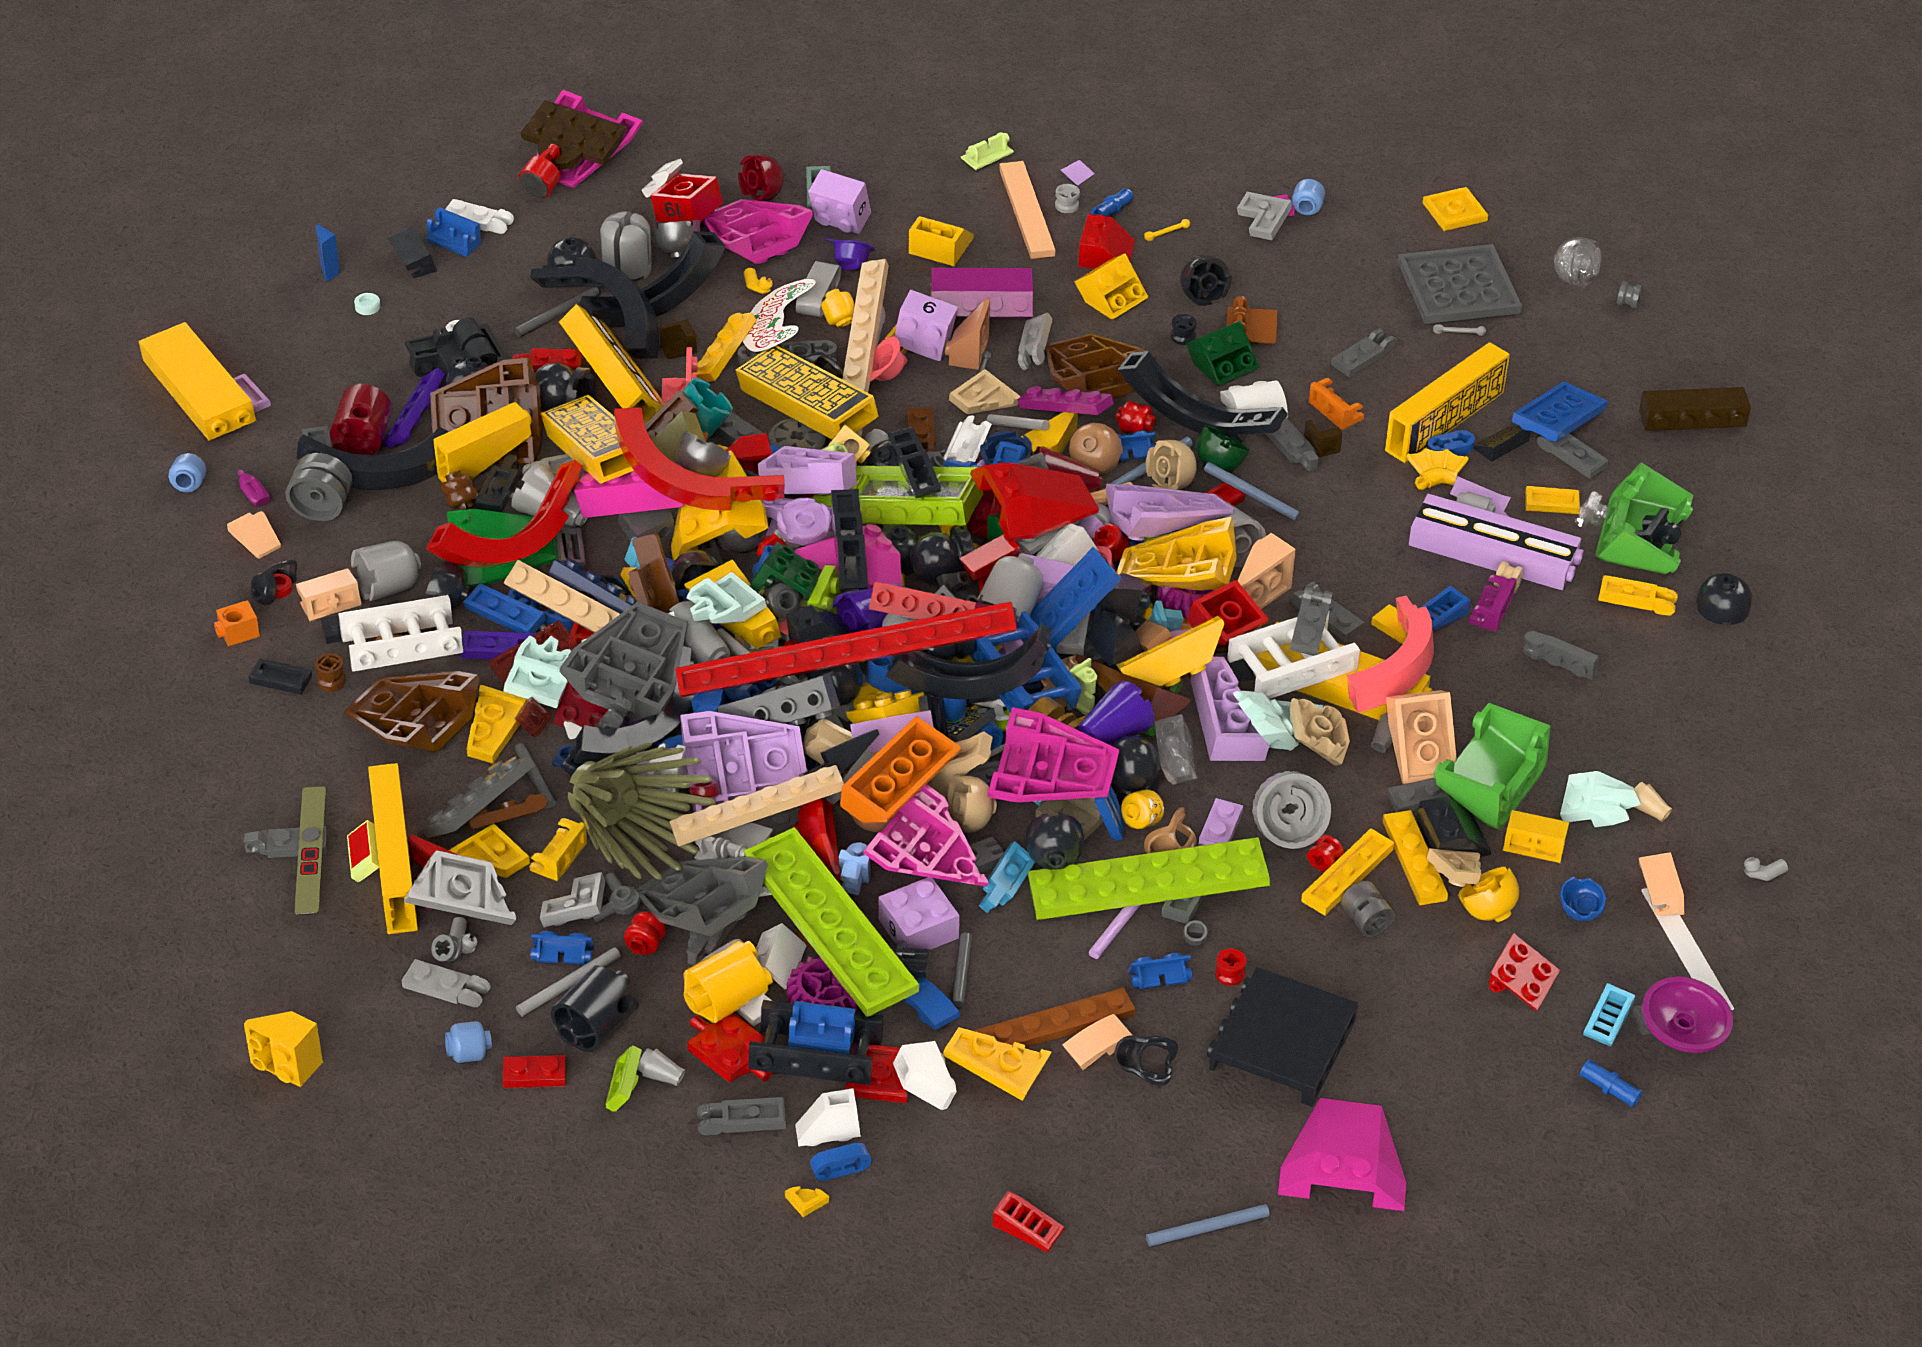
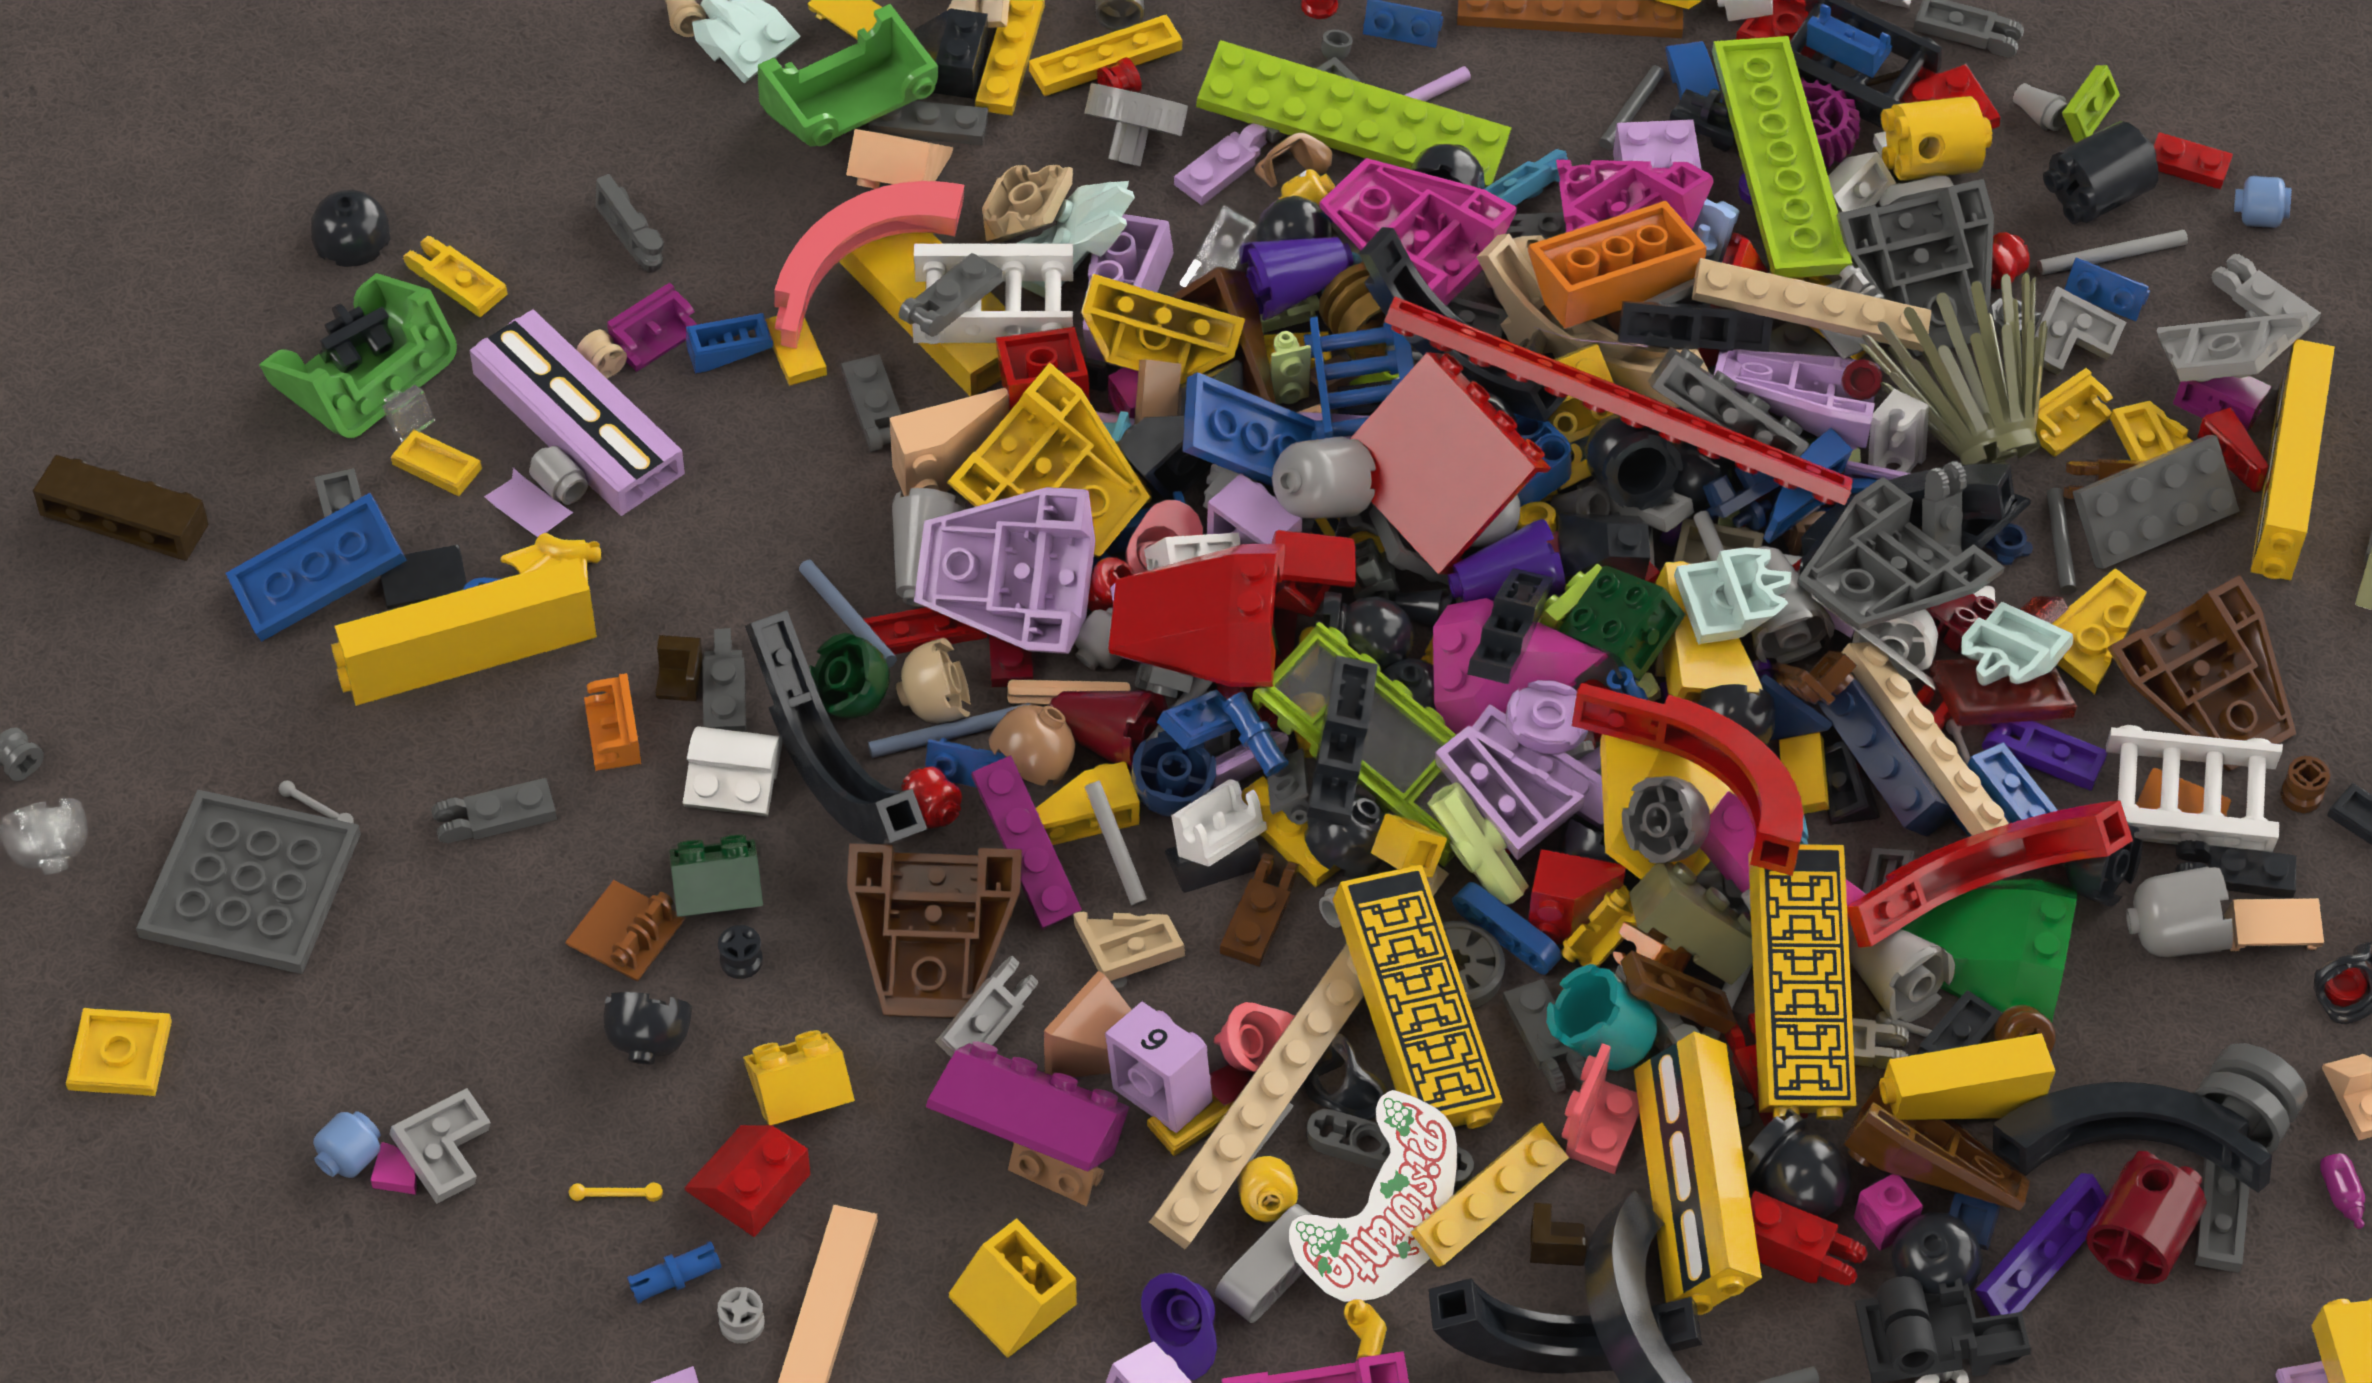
camera: 155 degrees left, 10 degrees up
tile [347,820,379,882] -> none

